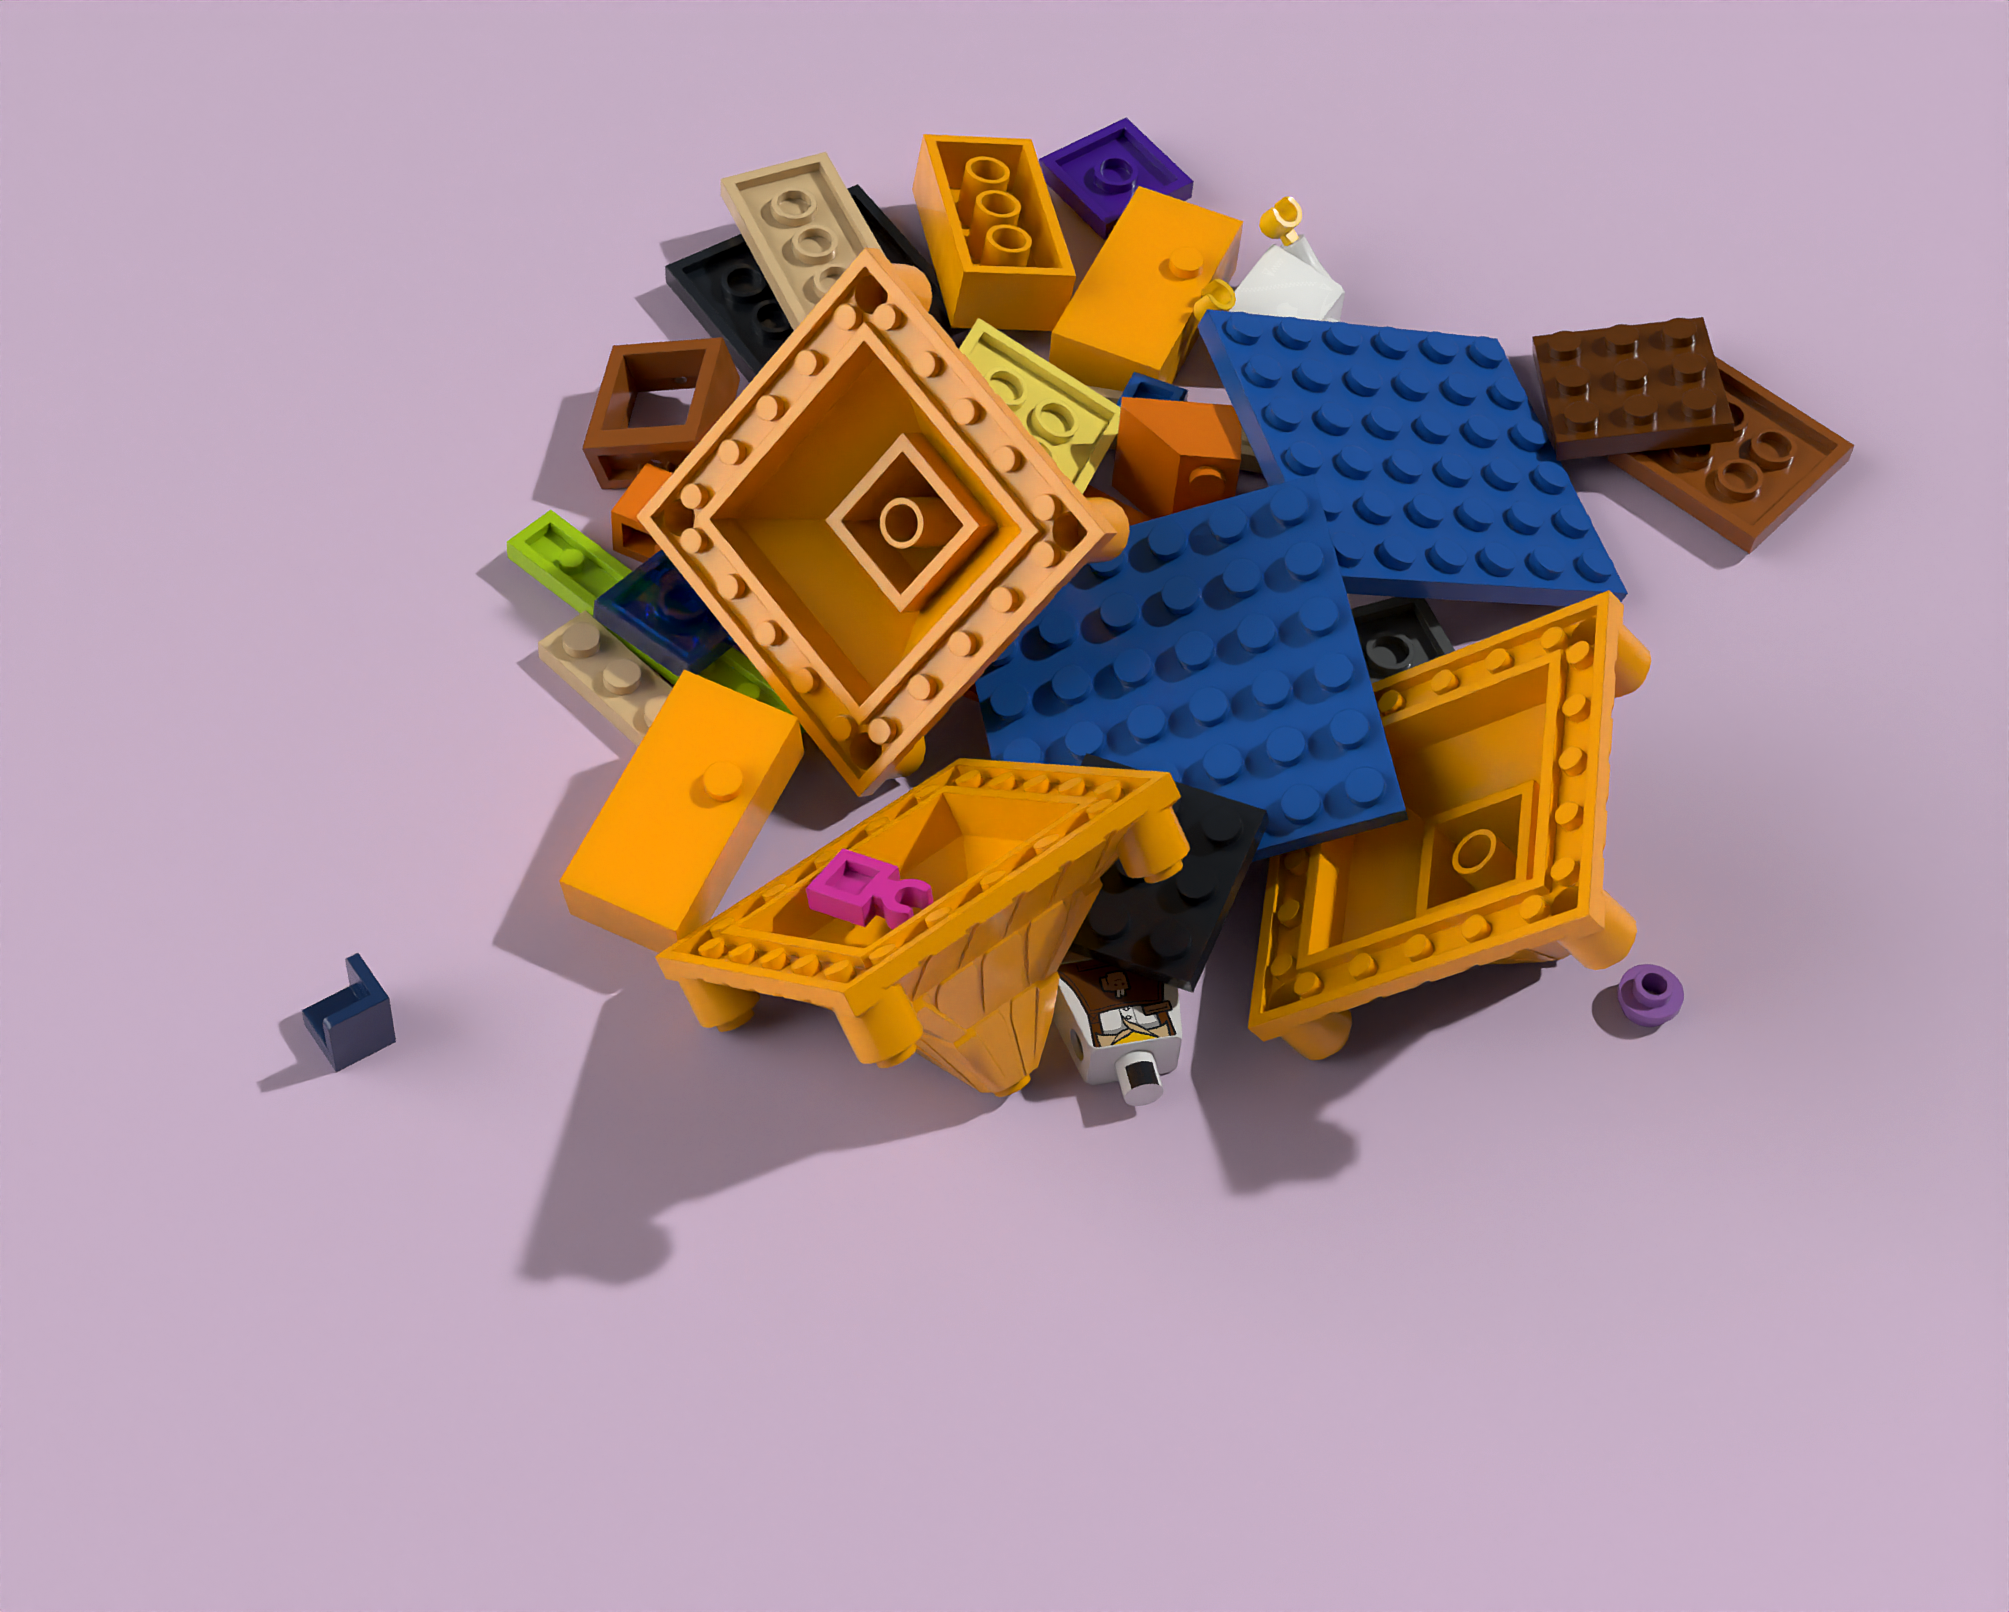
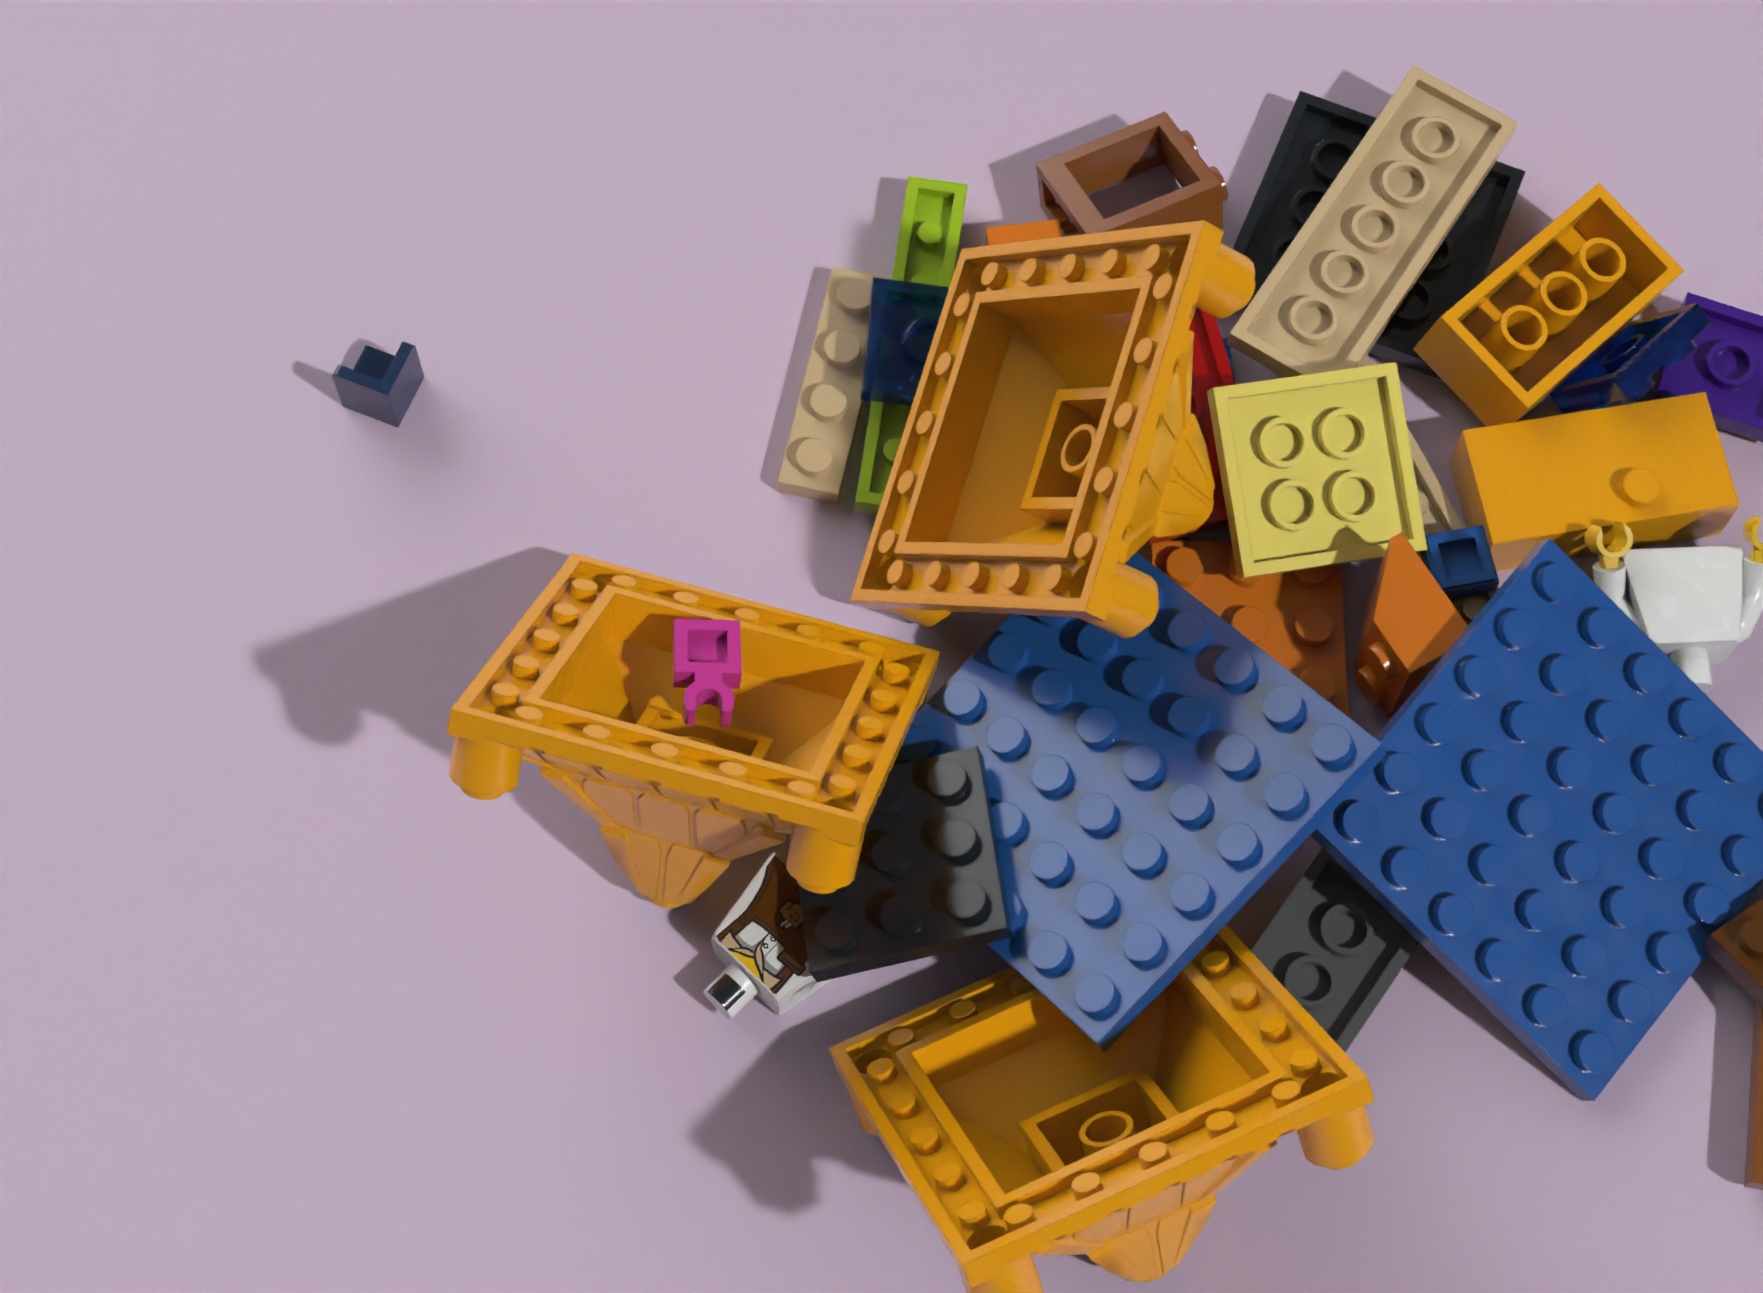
camera: 60 degrees right, 15 degrees up
light orange brick [559,670,805,953] -> none
none -> clear blue plate [1549,303,1712,414]

